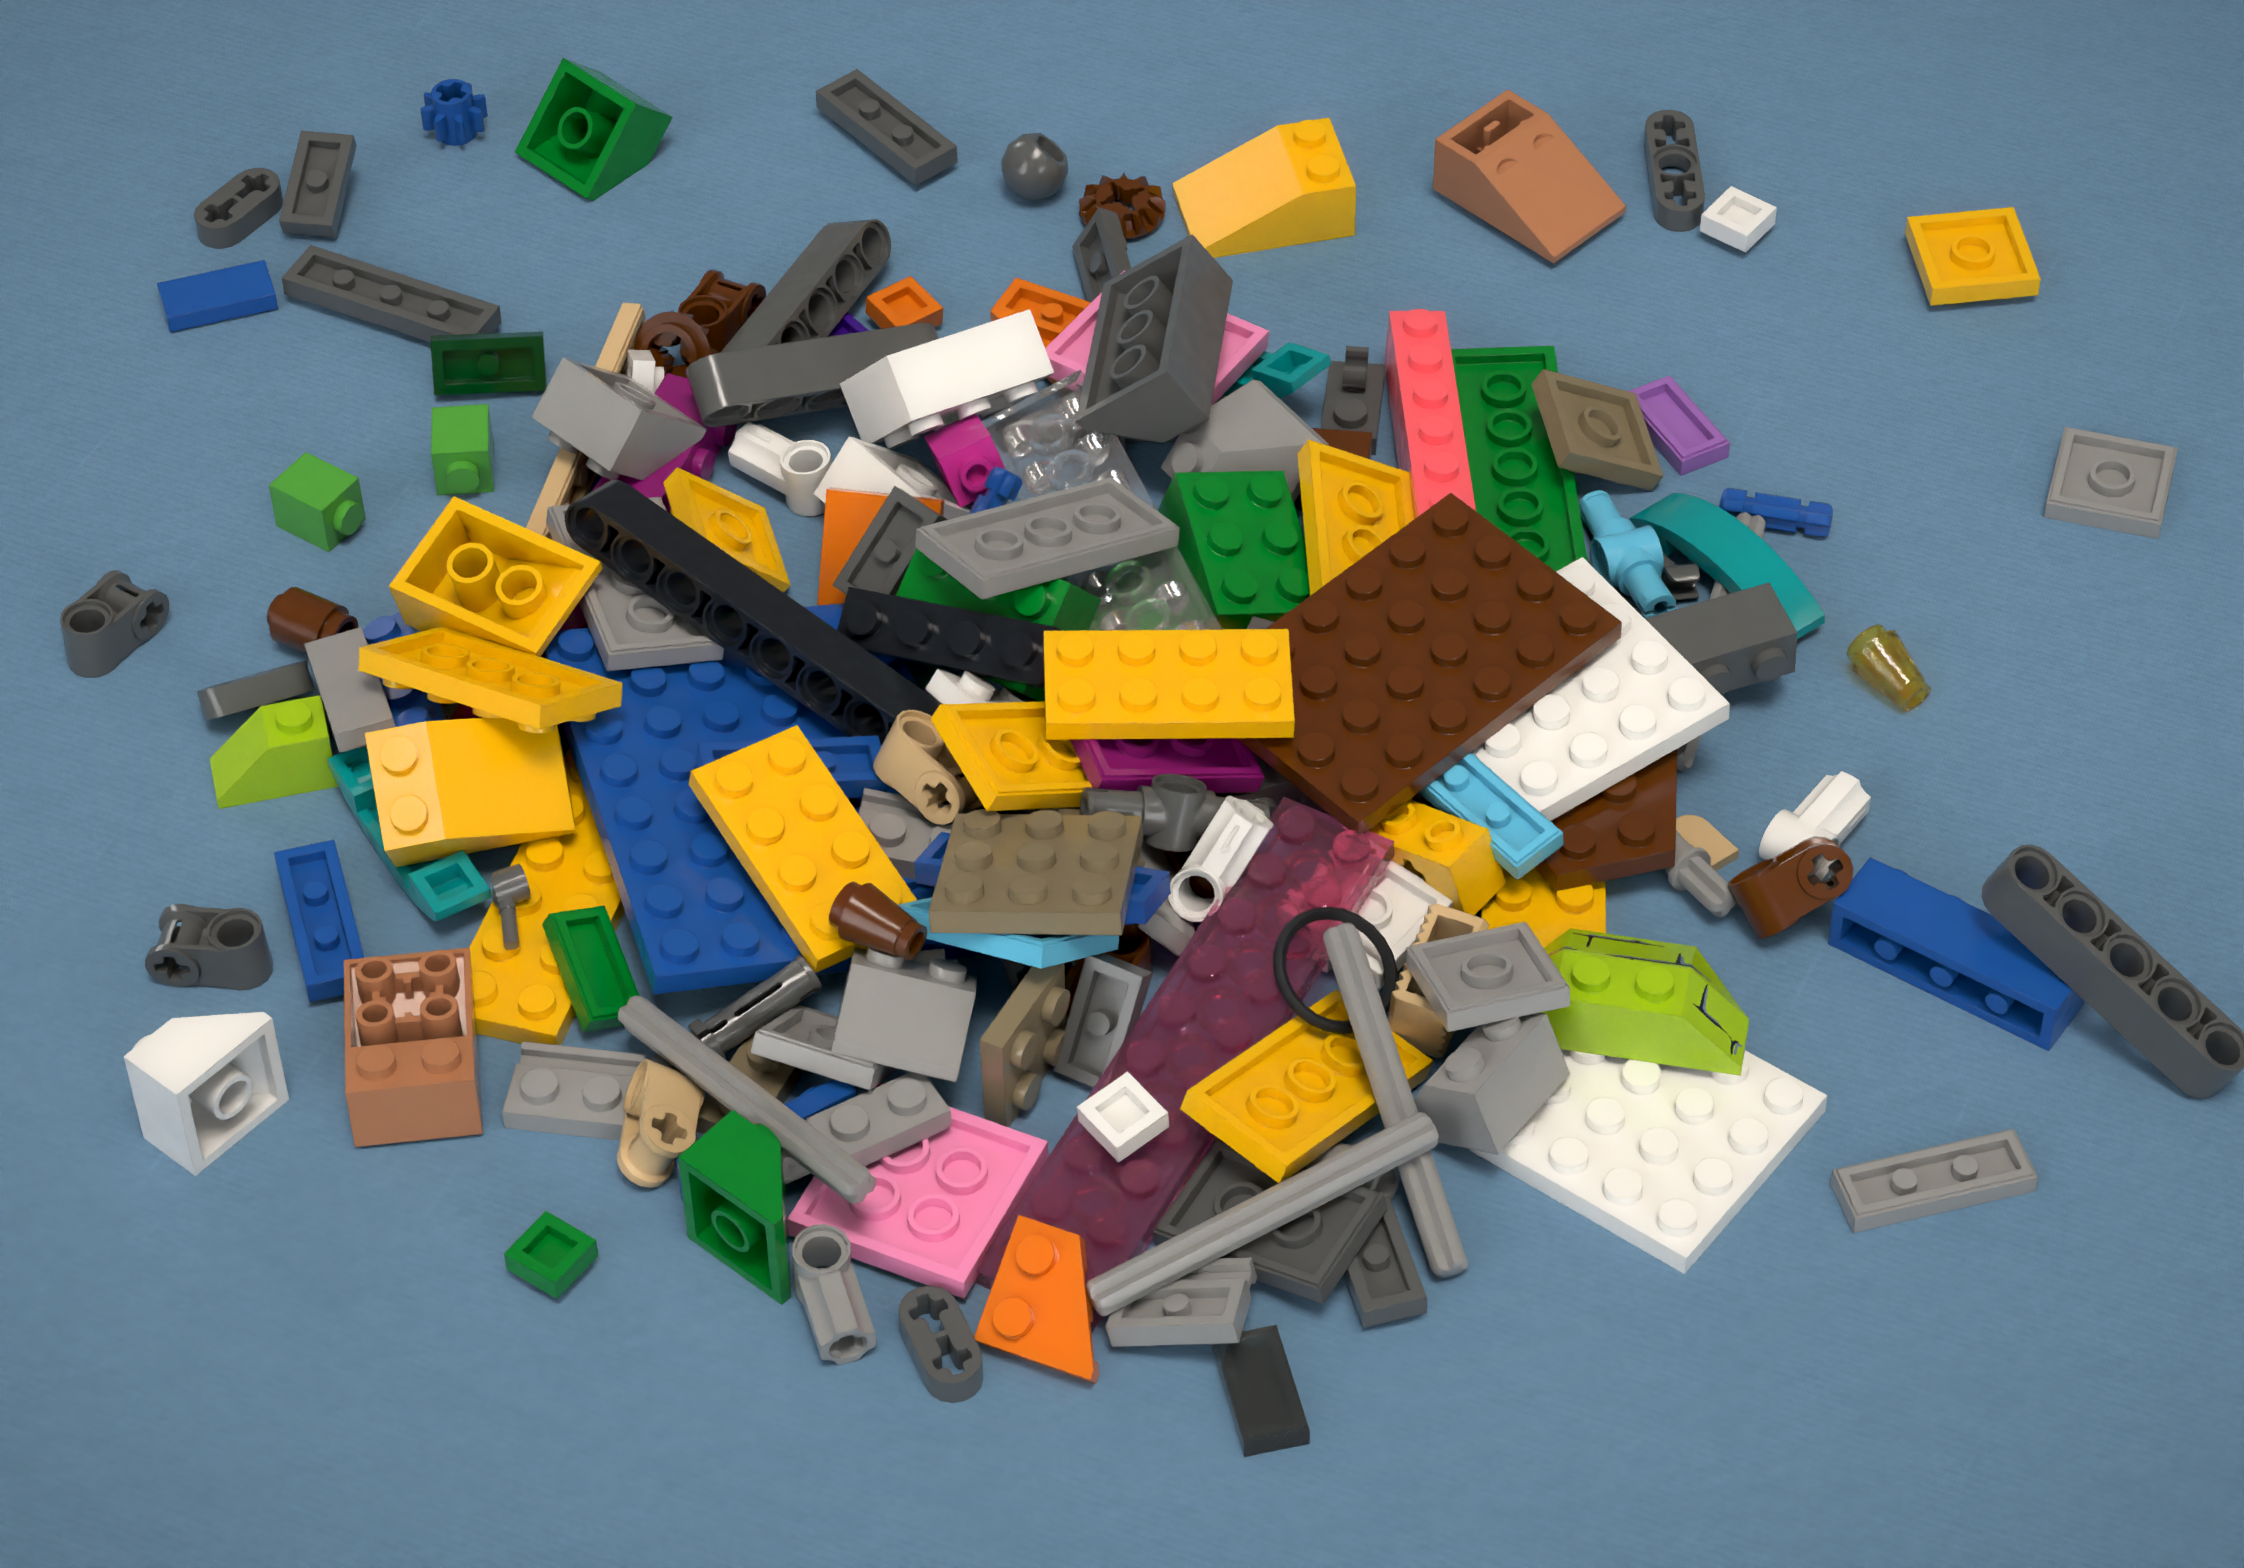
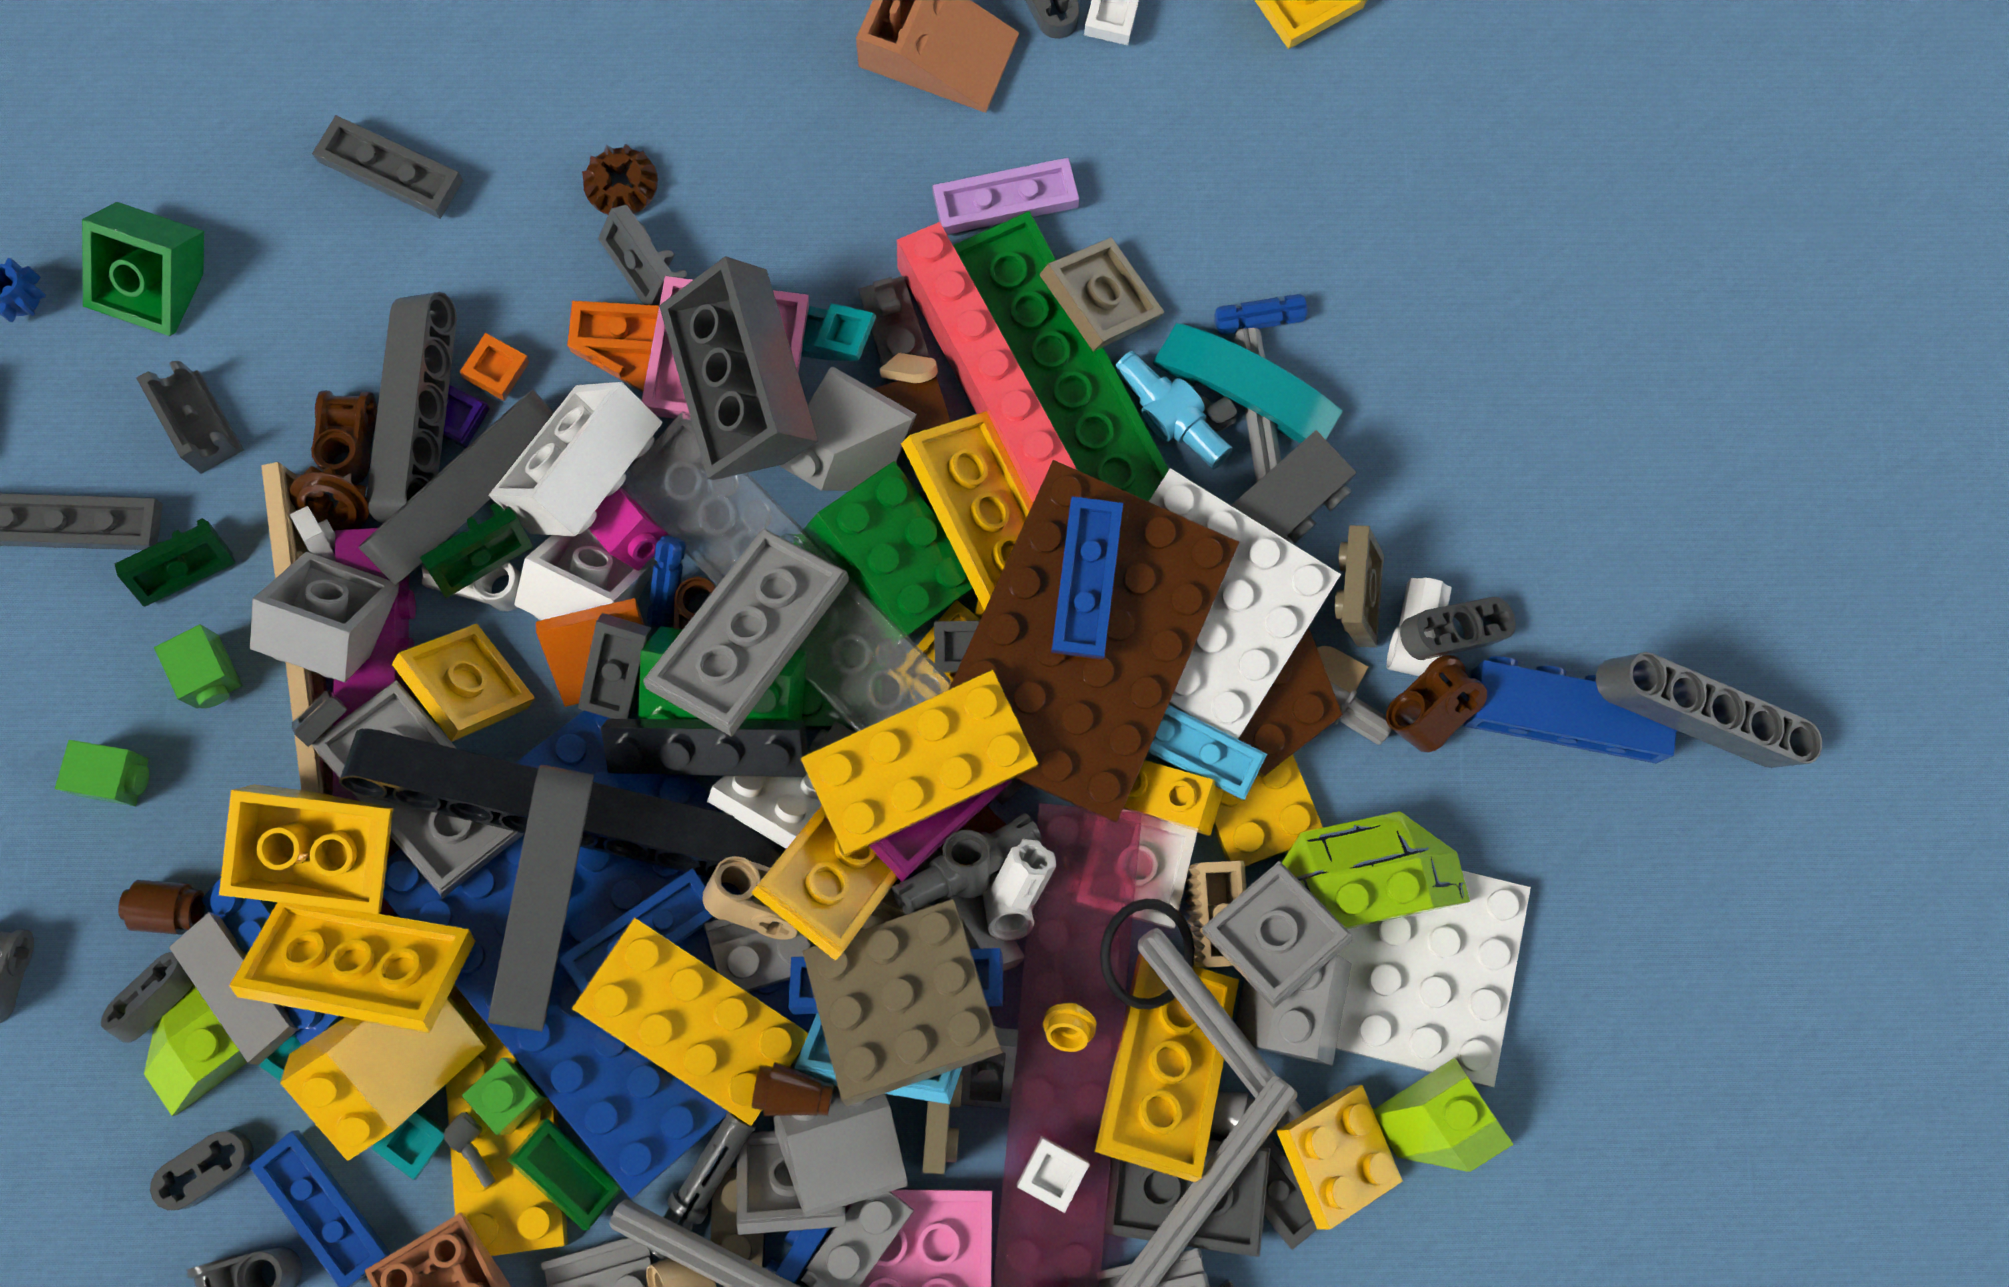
camera: 30 degrees left, 30 degrees up
dark grey piece [1001,133,1068,200] -> none
yellow slope [1172,118,1356,258] -> none
medium lavender tile [1629,375,1730,476] -> none
light grey tile [1830,1129,2038,1233] -> none
clear yellow cone [1846,624,1931,712] -> none
light grey tile [2044,427,2178,539] -> none
none -> dark grey hinge [136,361,244,474]
none -> dark grey beam [150,1131,254,1210]
none -> dark grey tile [292,690,347,747]
none -> dark green plate [420,503,533,598]
none -> bright green brick [462,1057,548,1135]
none -> dark grey beam [488,765,594,1032]
none -> tan piece [879,353,938,383]
none -> lavender plate [932,157,1079,235]
none -> yellow plate [1043,1003,1097,1052]
none -> blue plate [1051,496,1123,659]
none -> yellow plate [1276,1085,1403,1230]
none -> dark tan plate [1335,525,1384,648]
none -> lime slope [1373,1058,1514,1172]
none -> dark grey beam [1400,597,1516,660]

